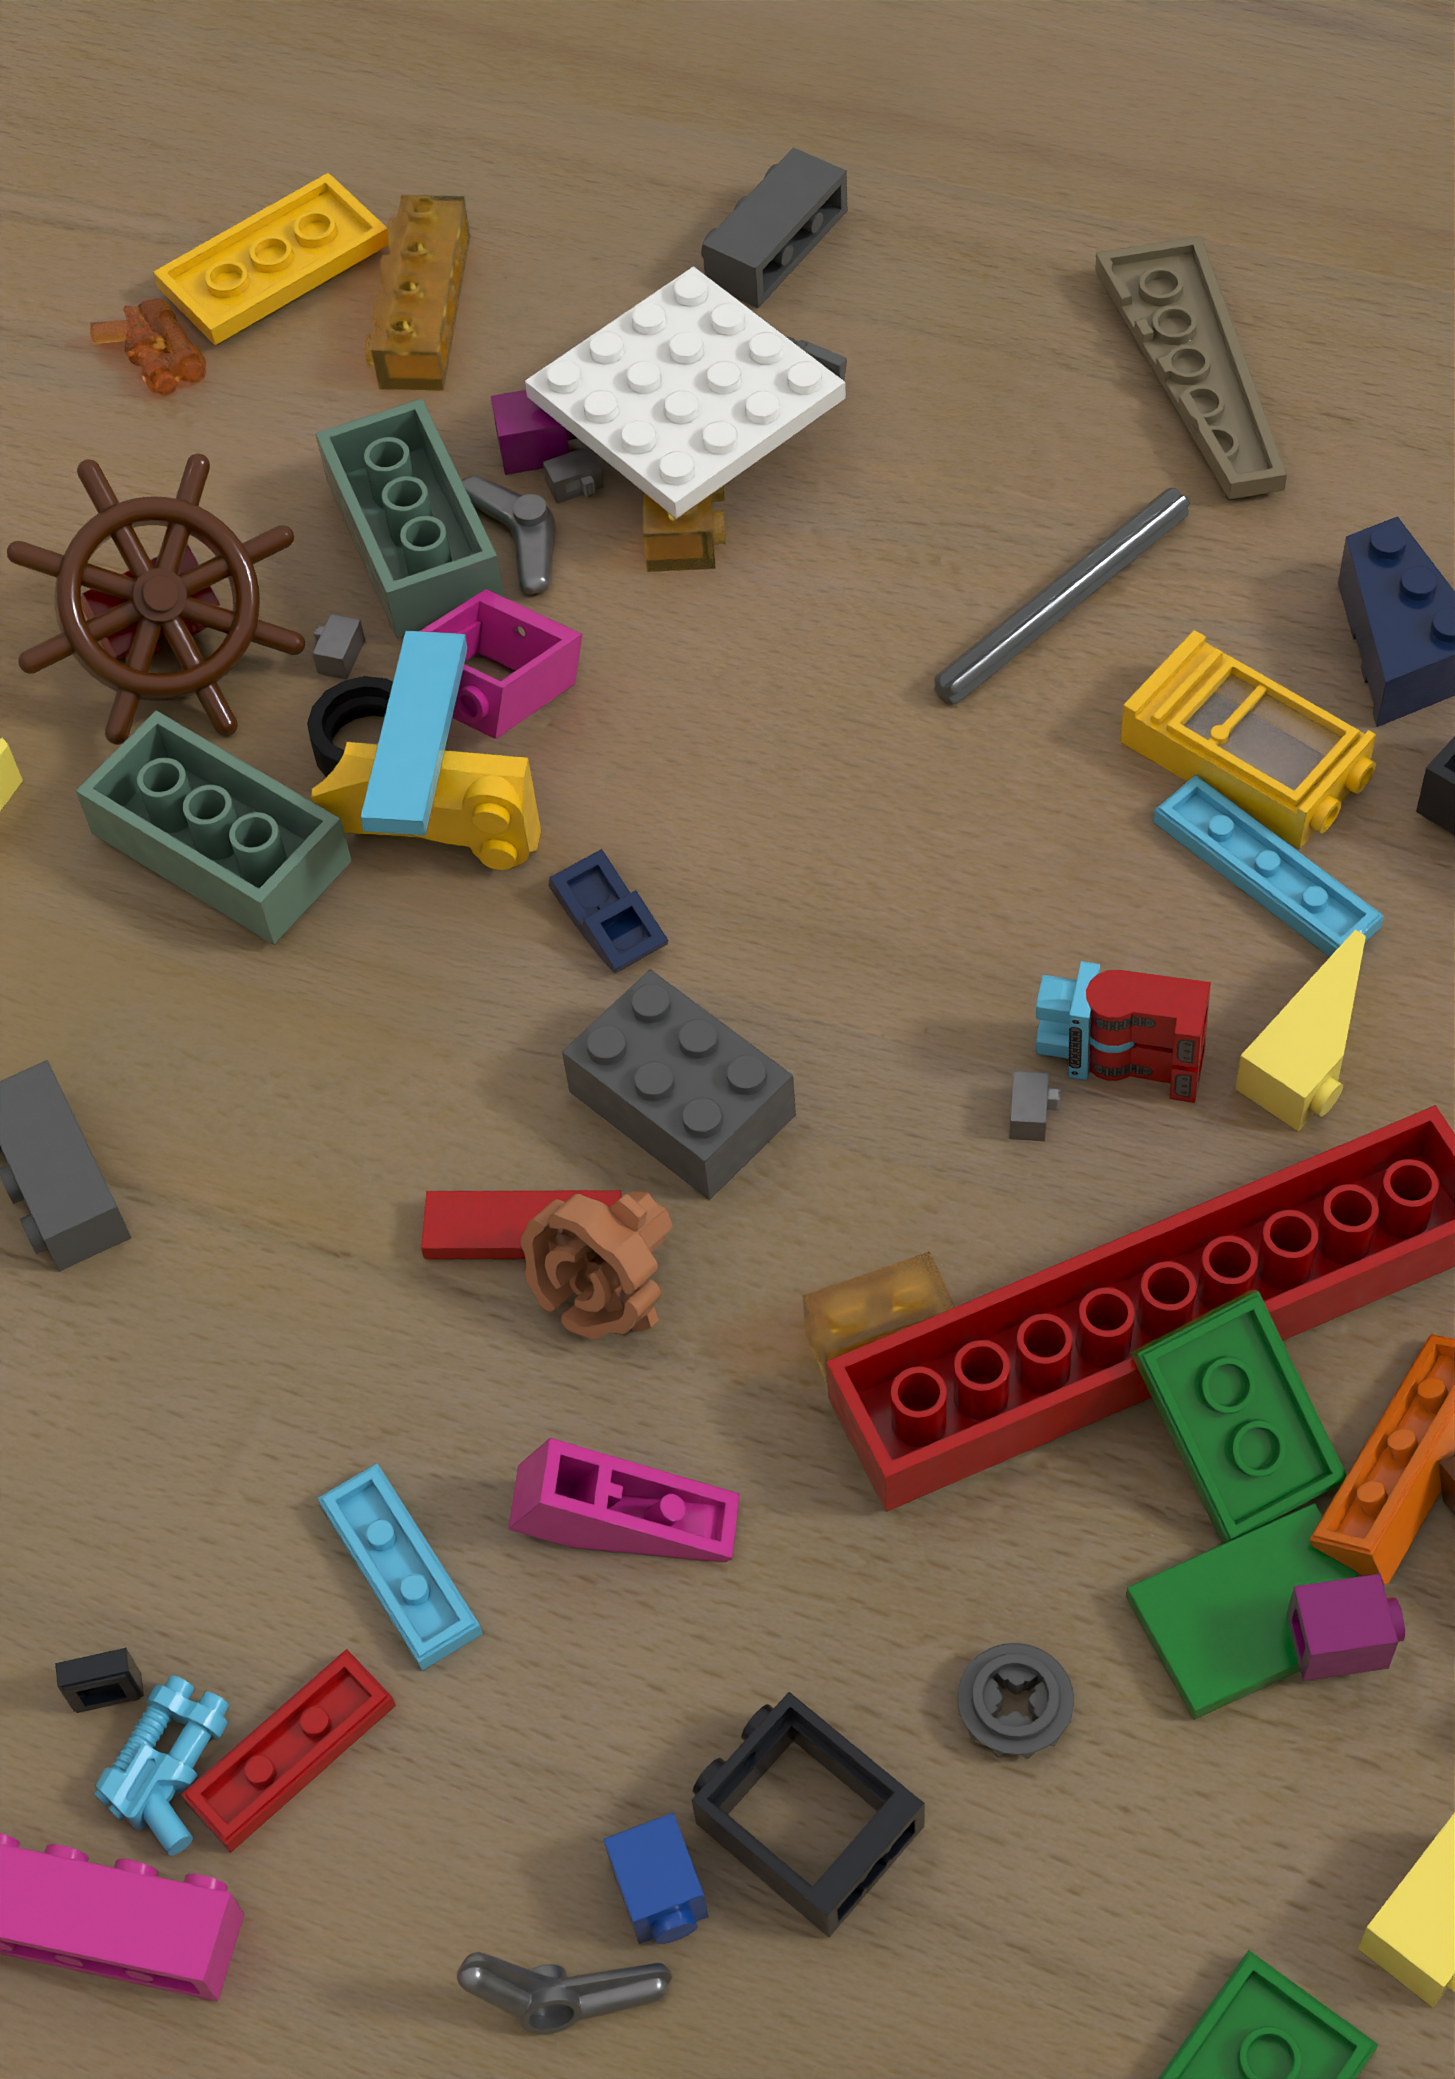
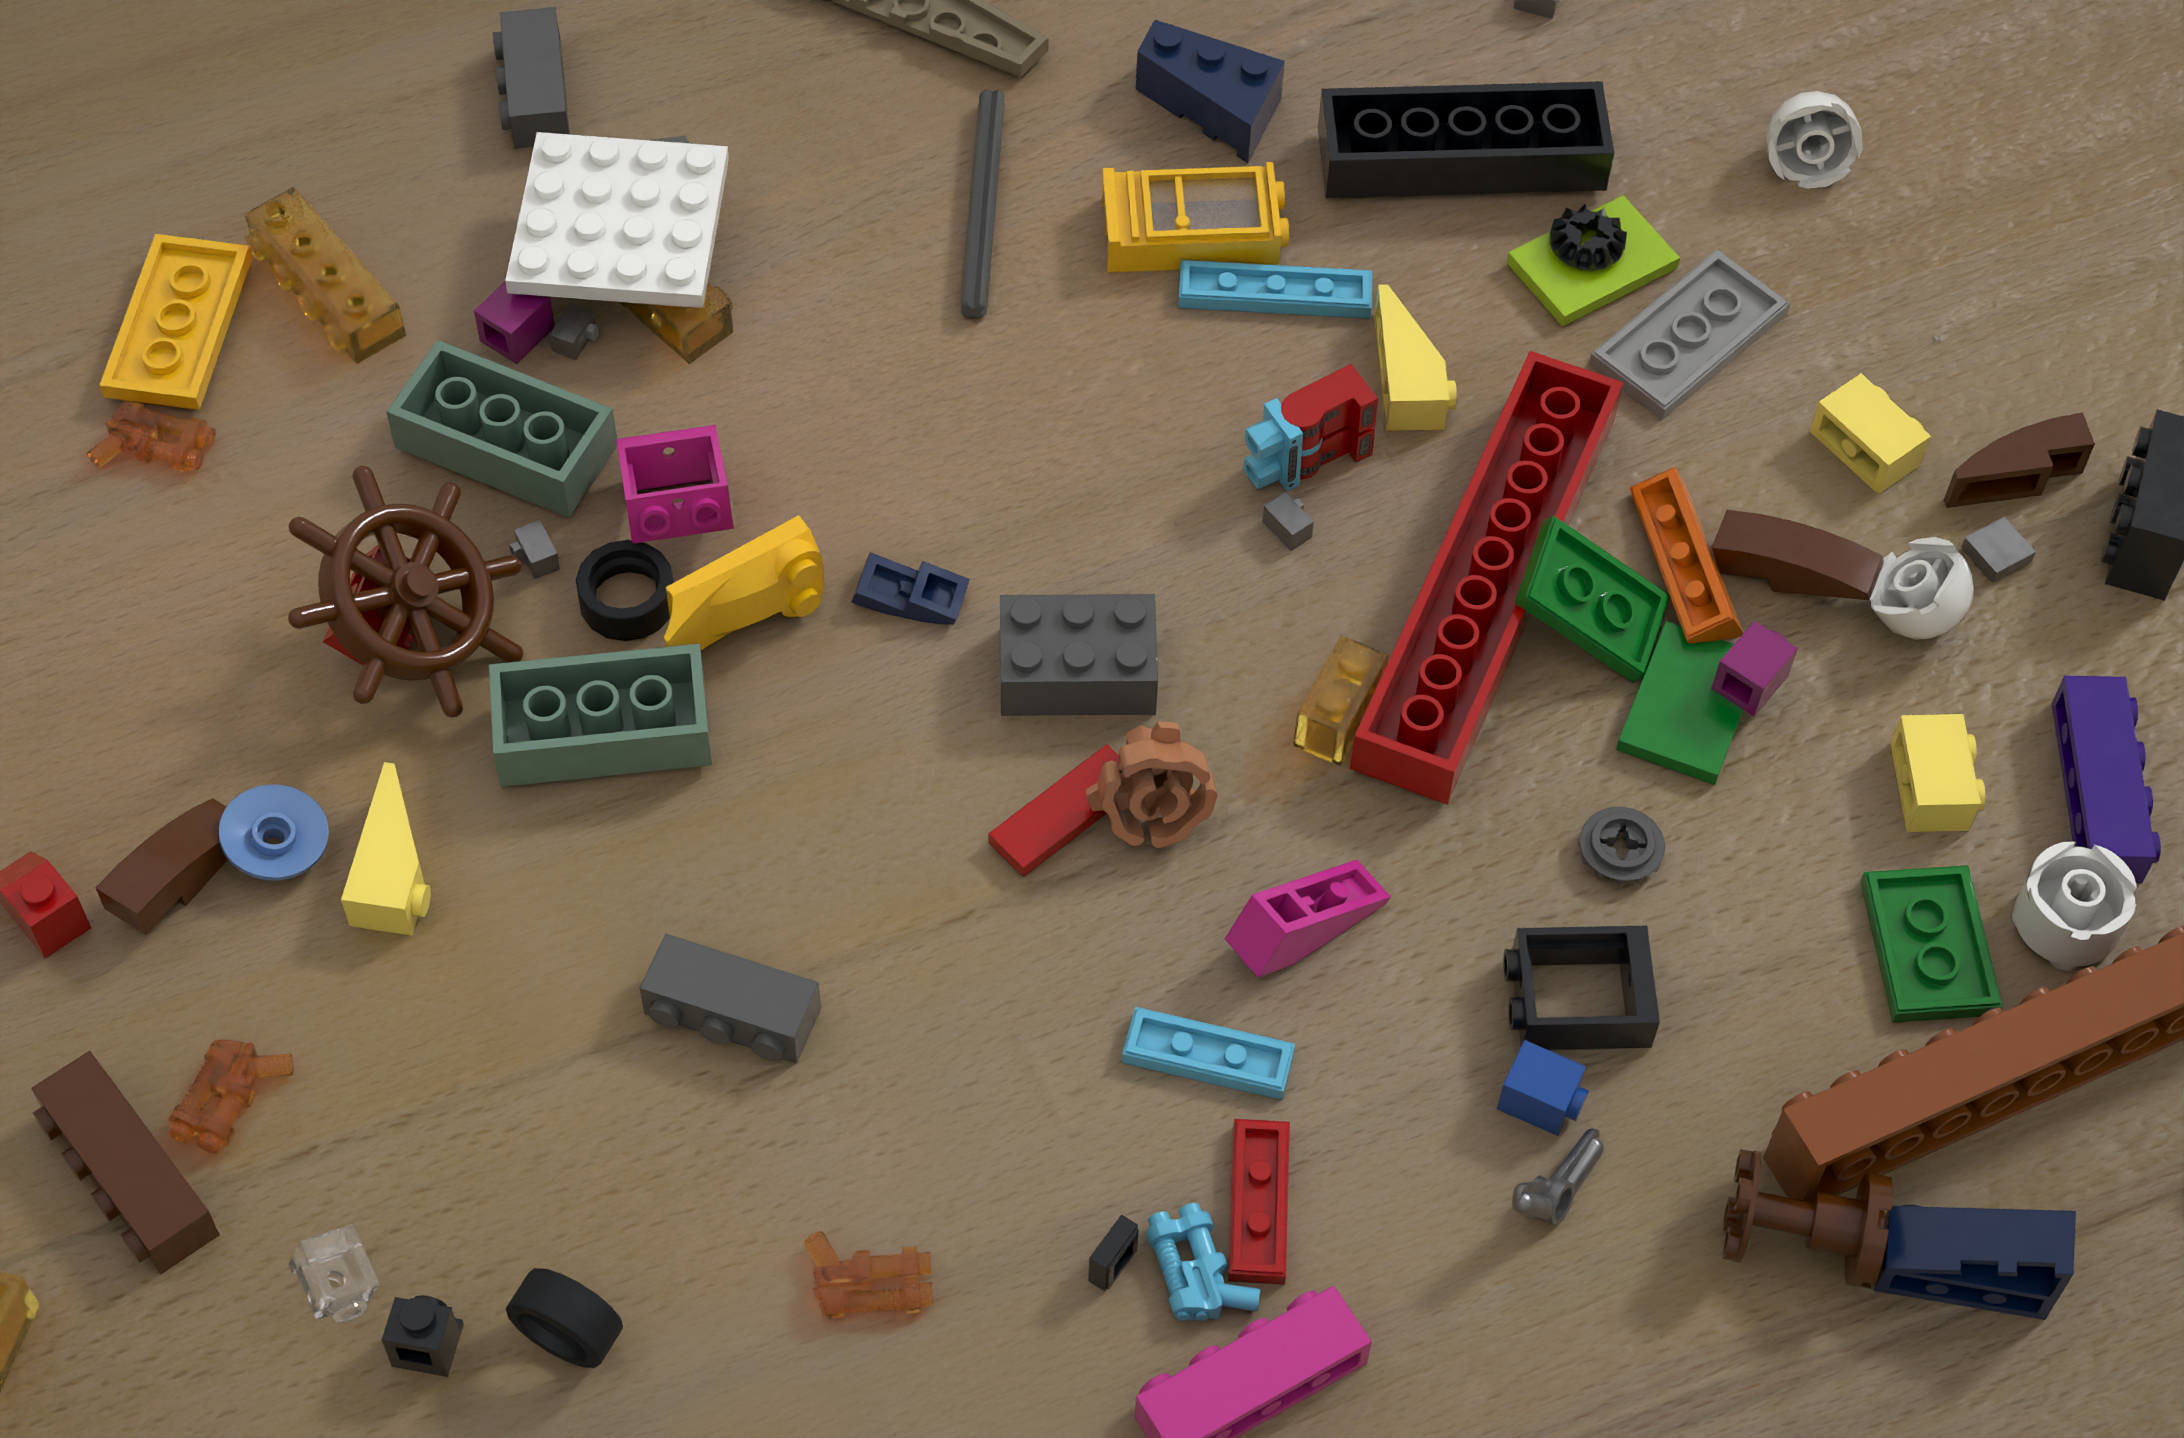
camera: 50 degrees left, 0 degrees up
medium azure tile [360,631,468,836] -> none
flat silver piece [461,475,556,594] -> none

